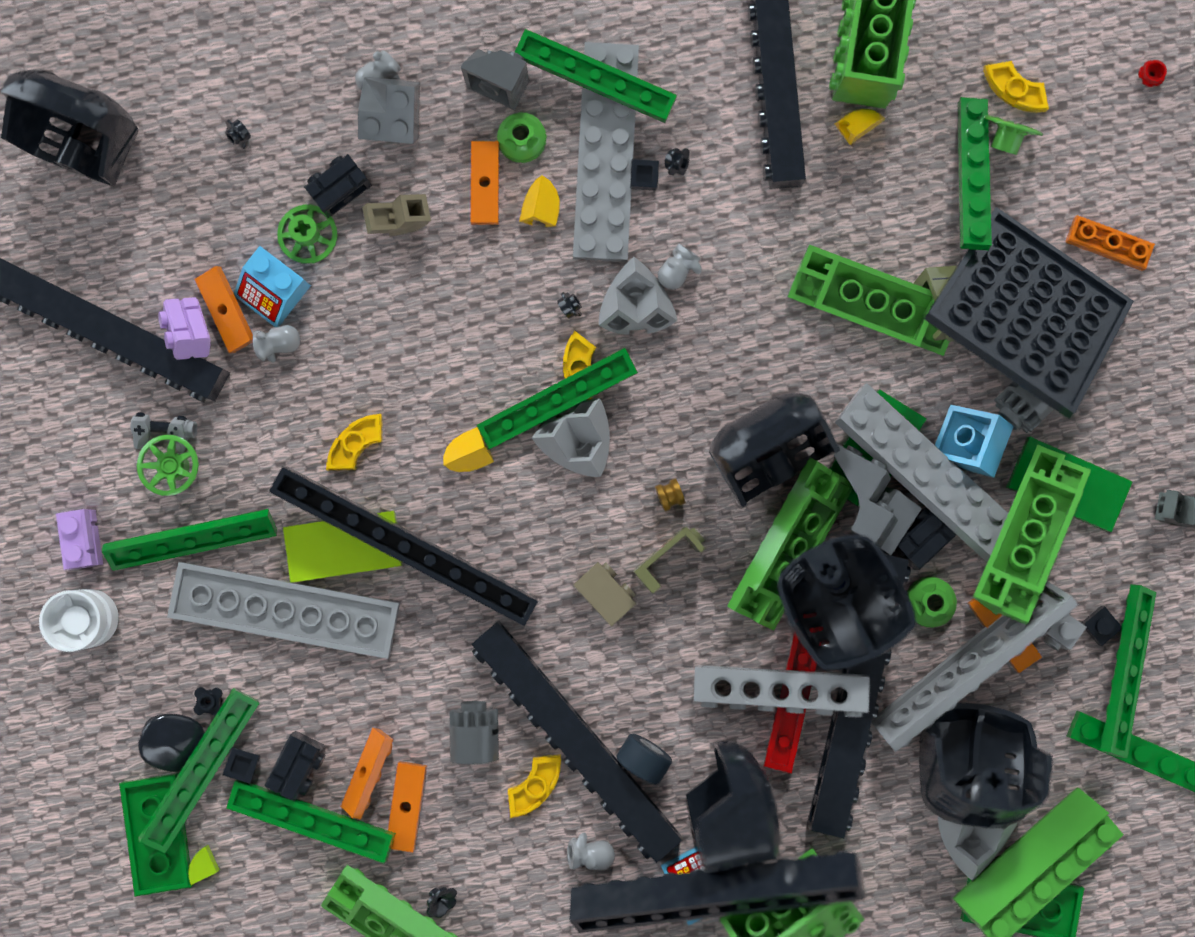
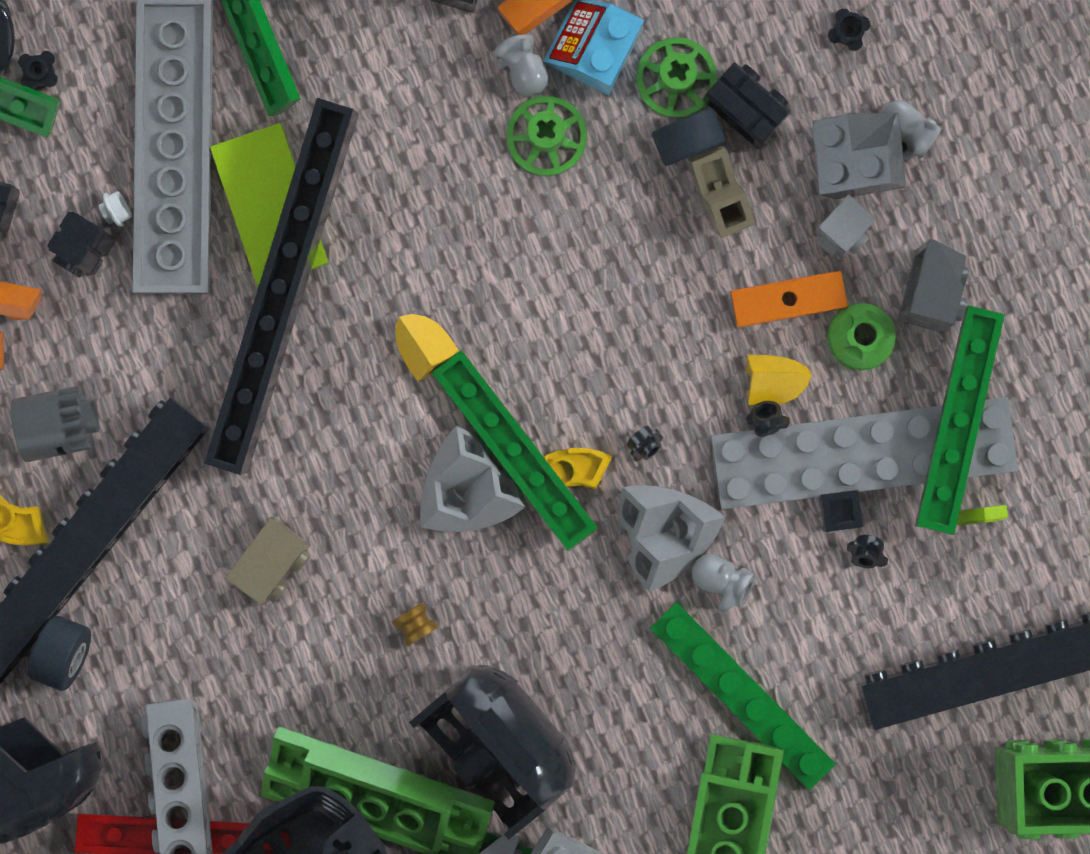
camera: 75 degrees right, 0 degrees up
yellow tile [326,414,383,471] -> none
olive panel [633,527,705,594] -> none
yellow brick [834,109,885,145] -> none
none -> black brick [47,211,115,278]
none -> white plate [99,191,132,227]
none -> bright green wheel [507,96,587,176]
none -> green plate [650,602,836,790]
none -> black wheel [652,108,725,166]
none -> black plate [746,401,790,437]
none -> light grey brick [814,194,876,257]
none -> black plate [828,9,870,51]
none -> lime tile [957,505,1008,526]

